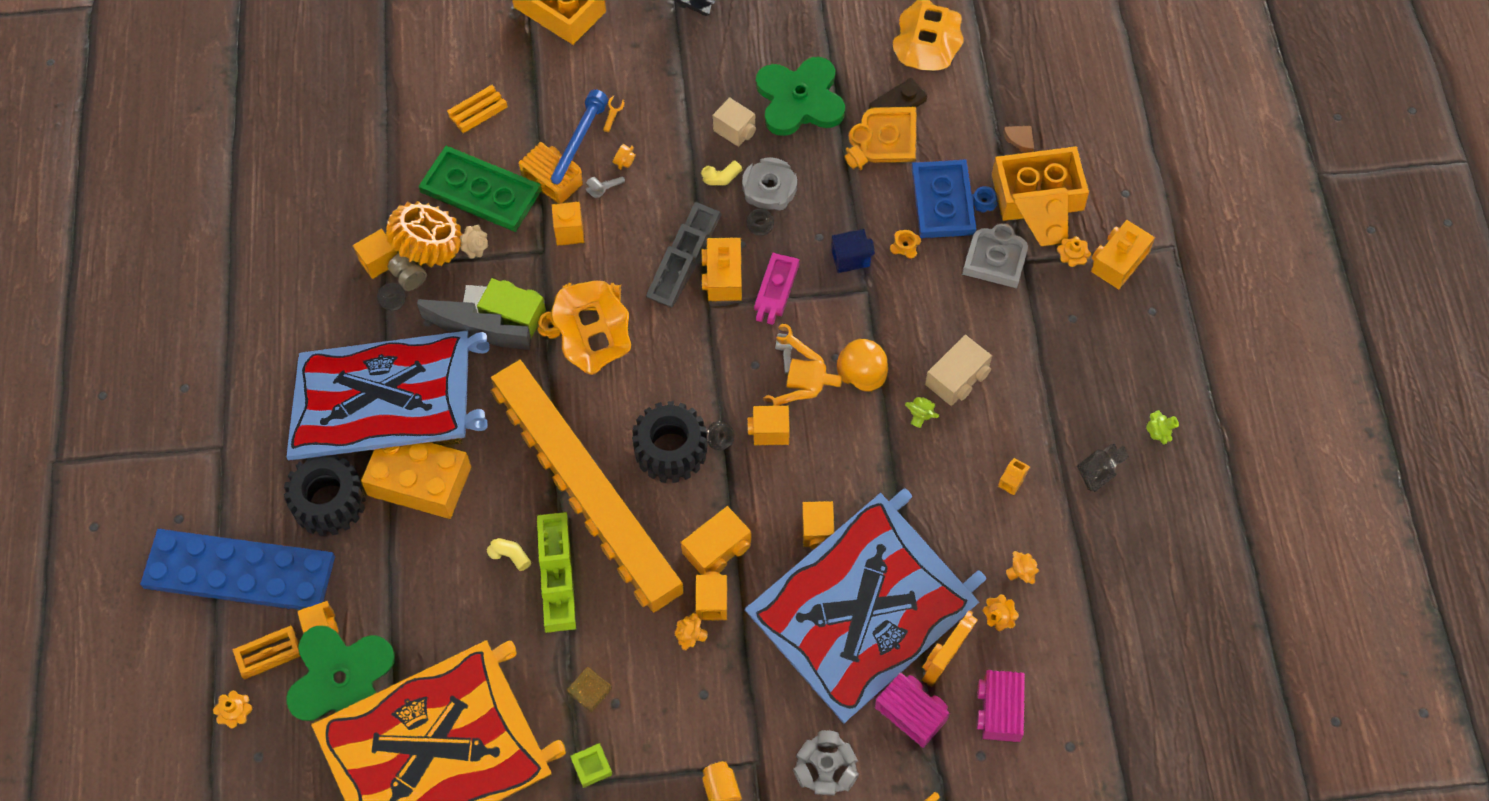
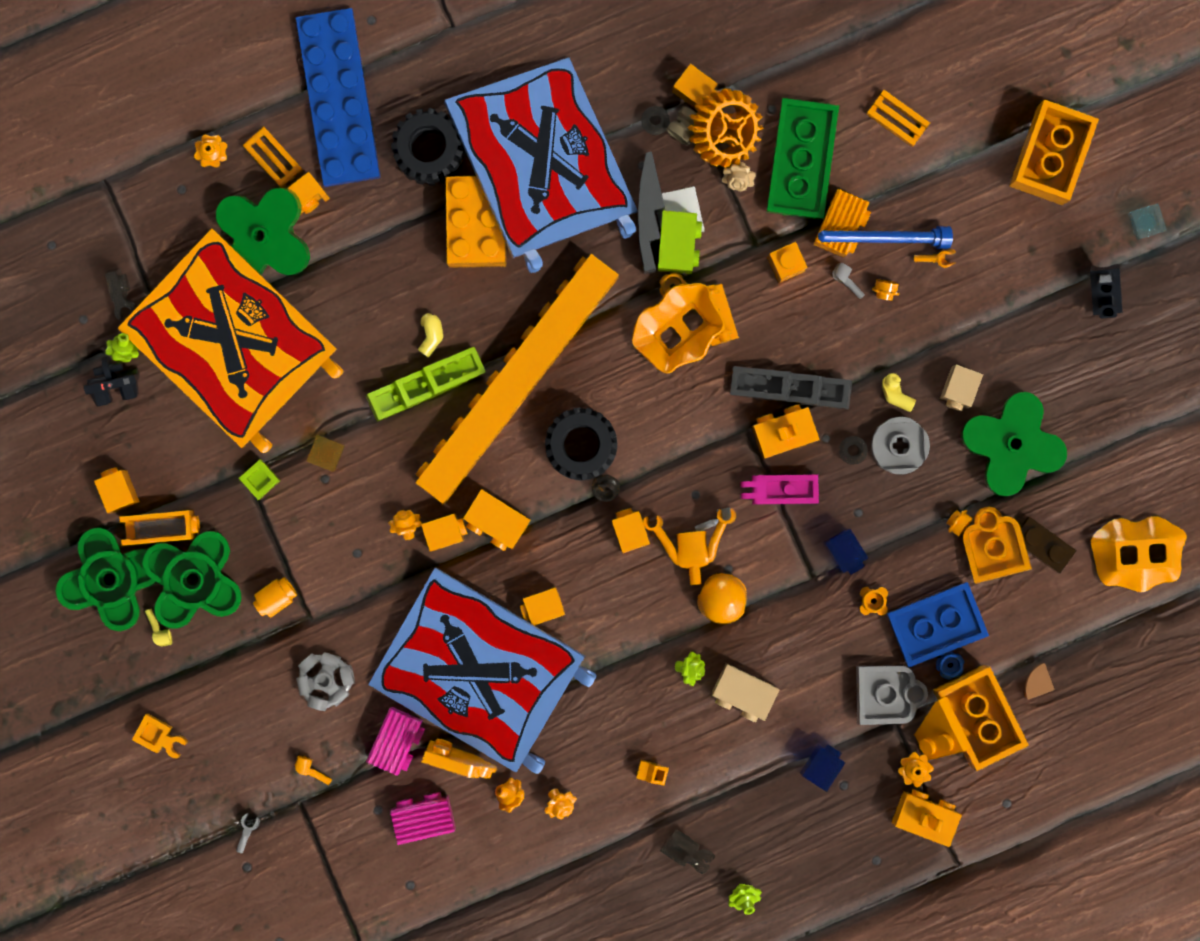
camera: 70 degrees right, 25 degrees up
none -> clear blue brick [800,744,845,792]

